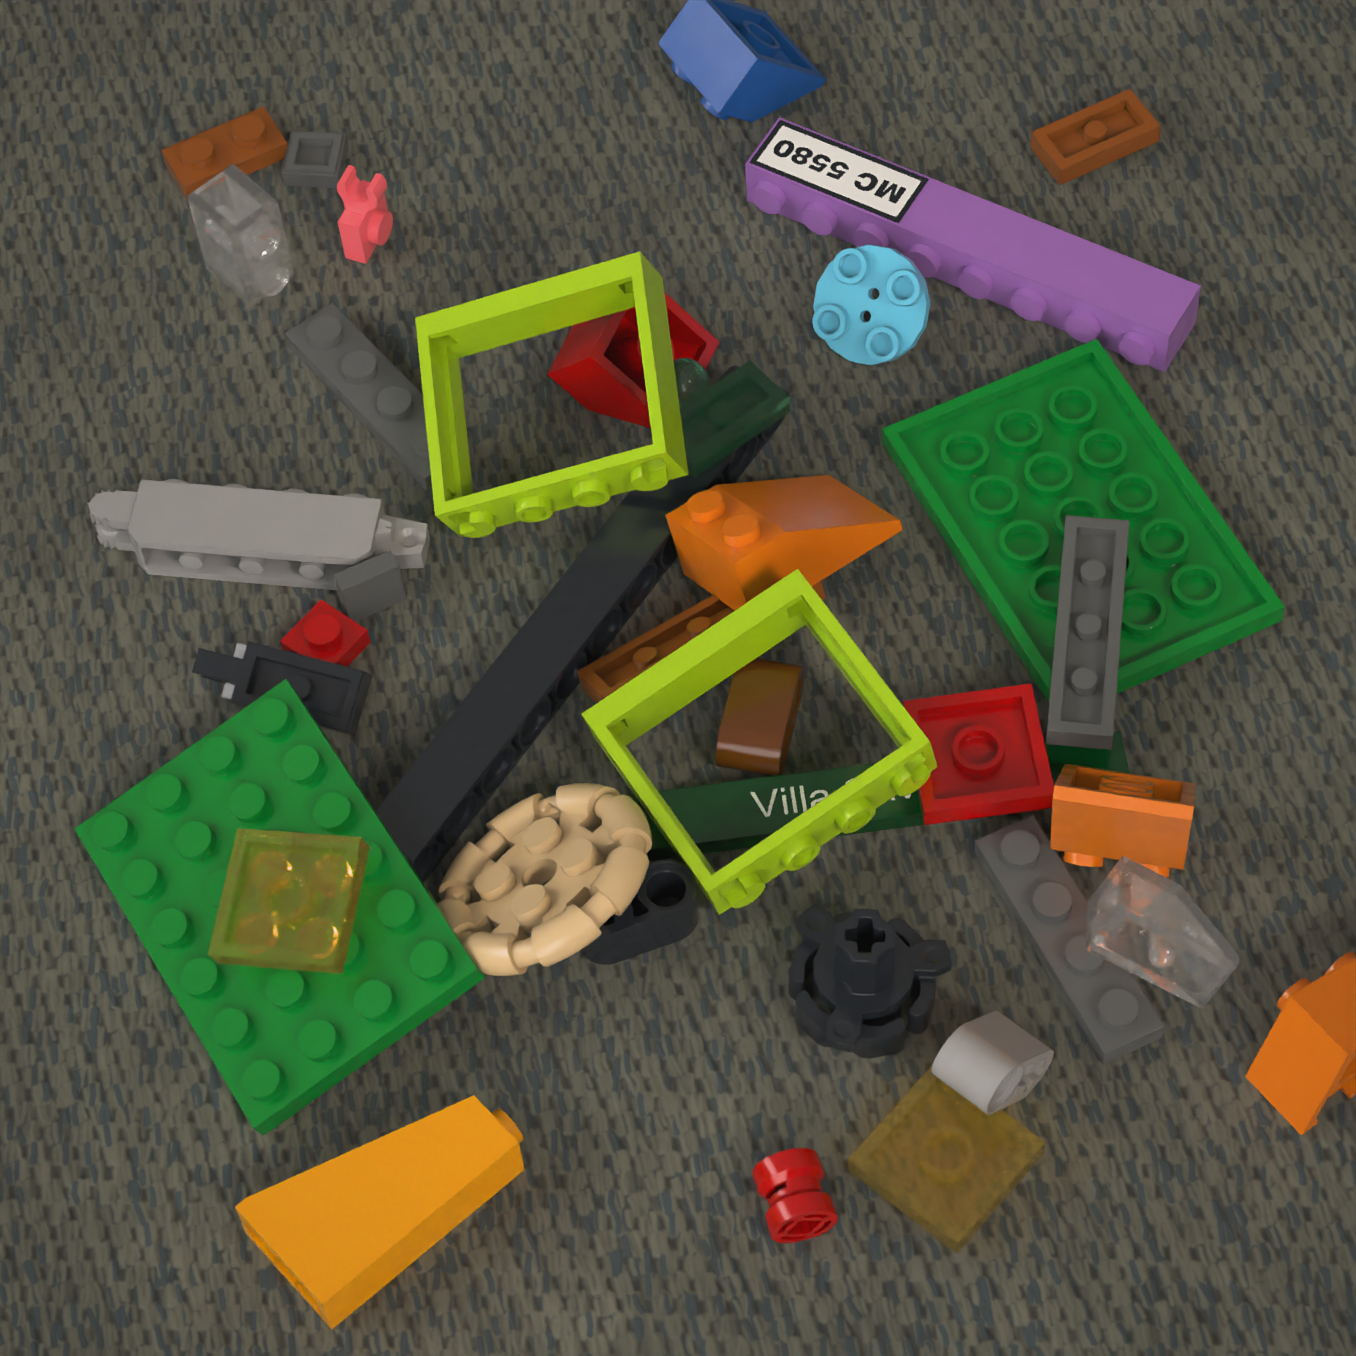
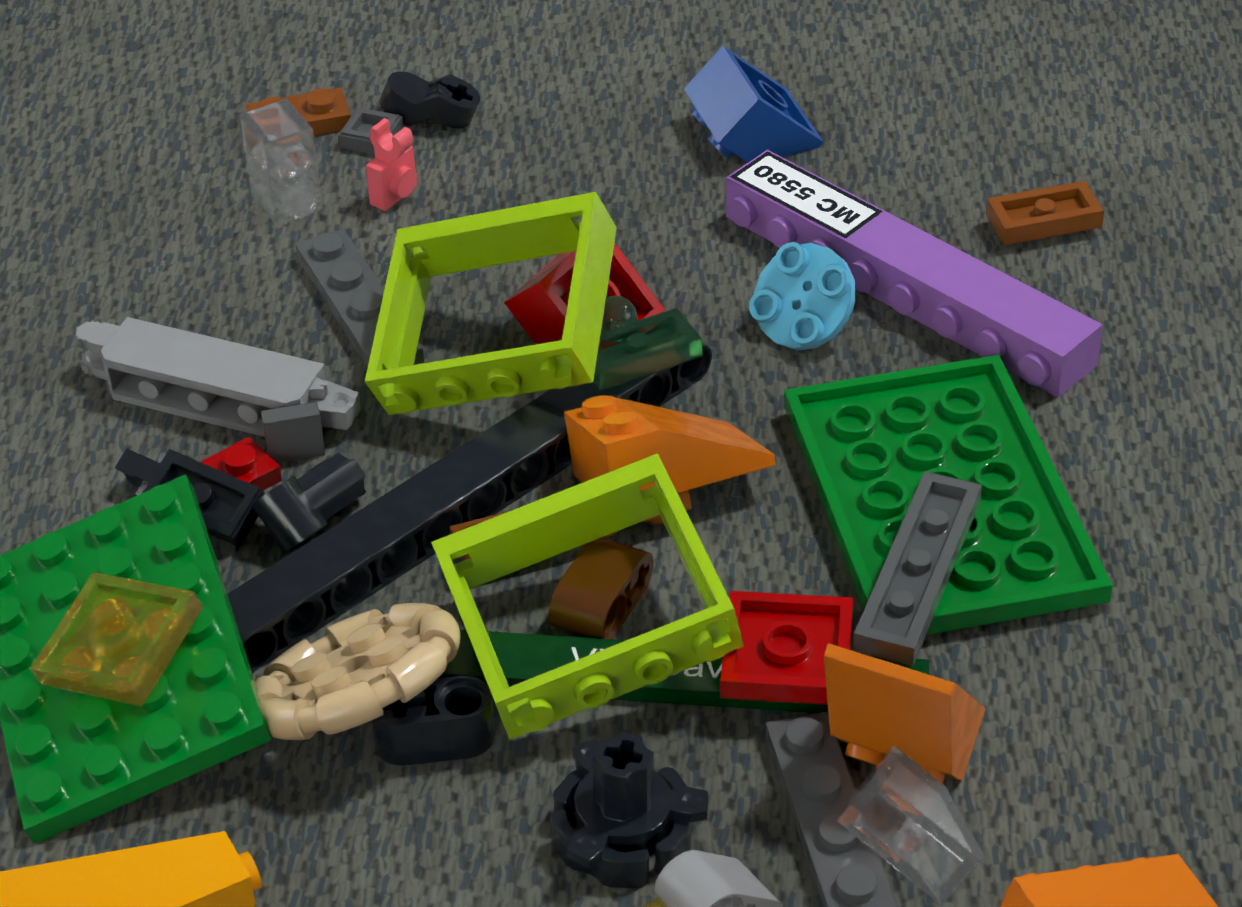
camera: 10 degrees right, 15 degrees down
none -> black piece [251,452,366,553]
none -> black piece [379,71,480,129]

